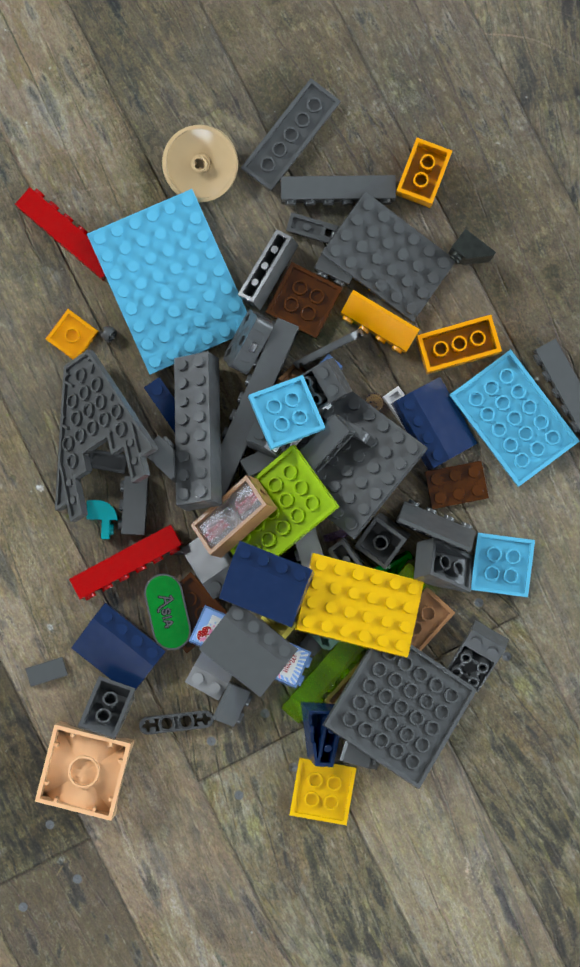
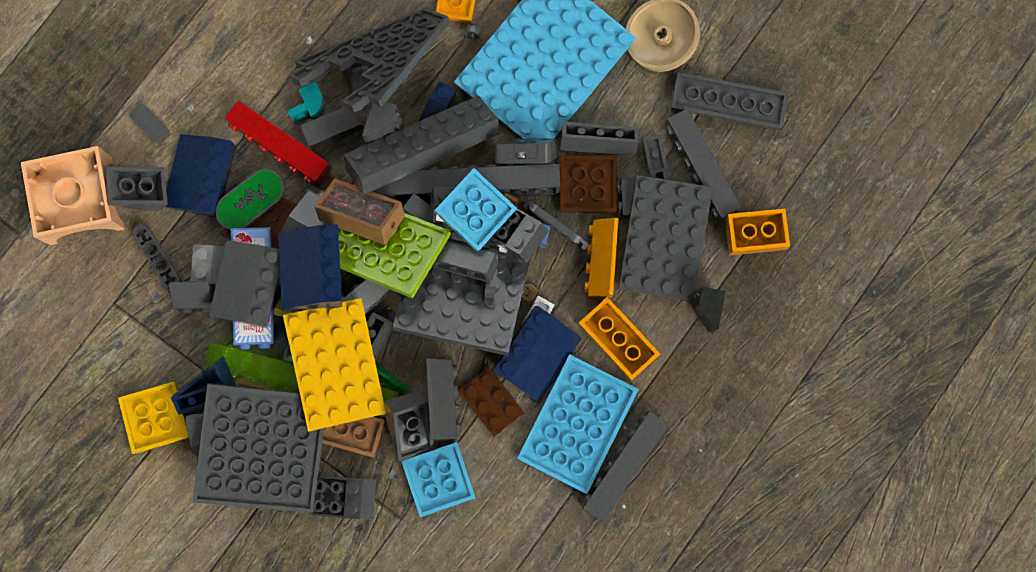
camera: 60 degrees right, 5 degrees down
dark grey slope [354,512,411,569] -> none

